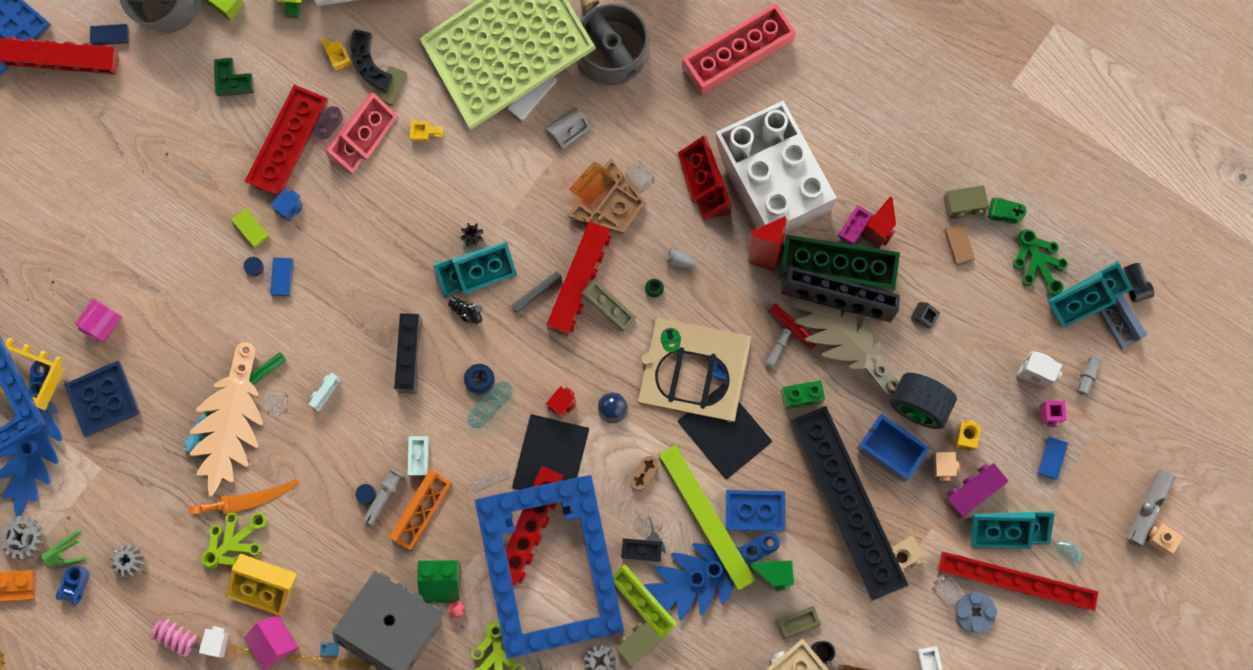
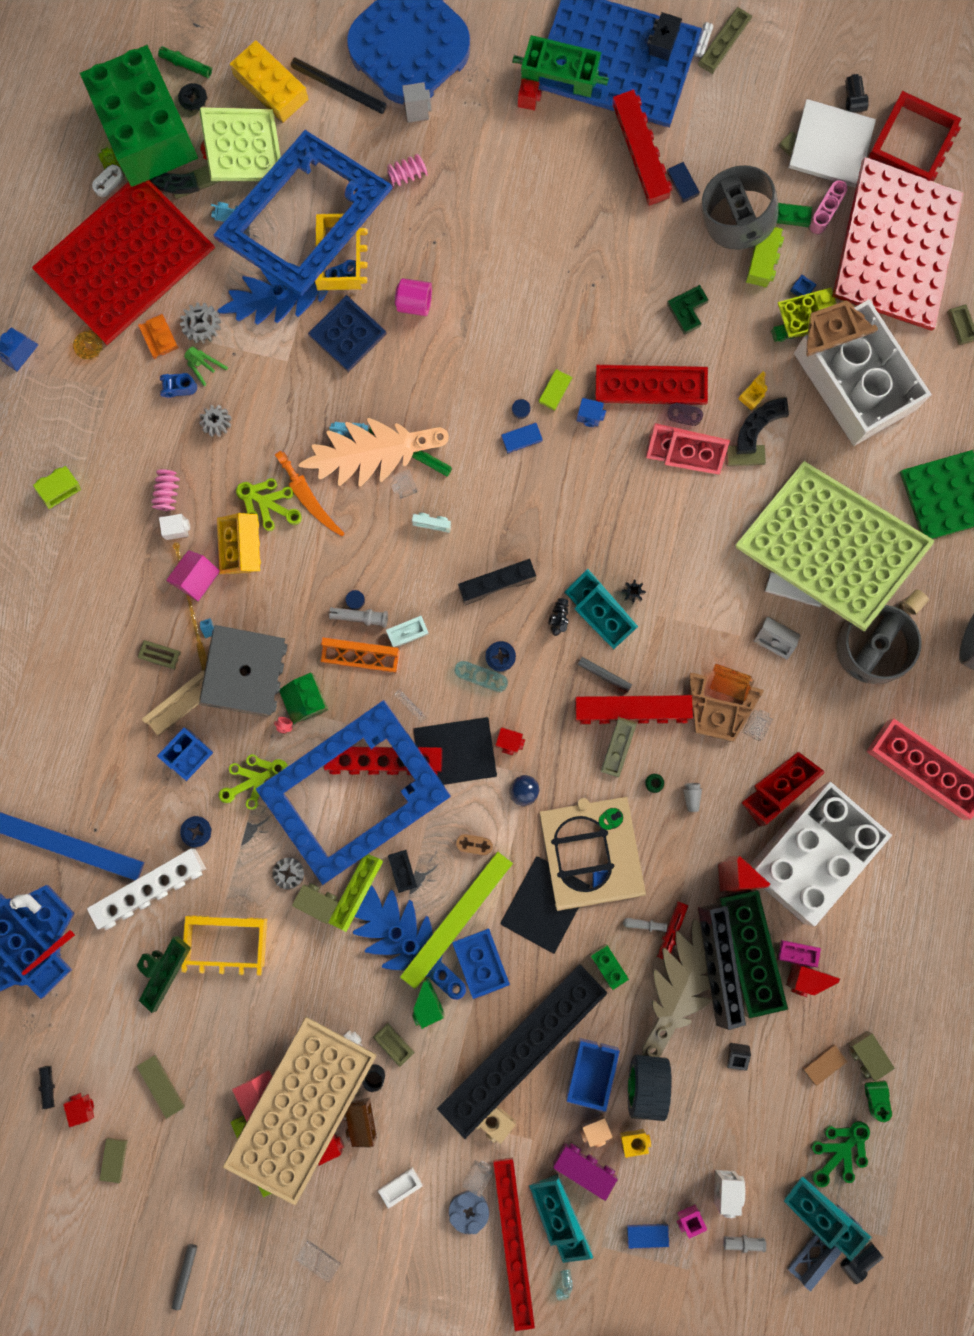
camera: 70 degrees right, 5 degrees up
yellow plate [410,121,444,141] -> none

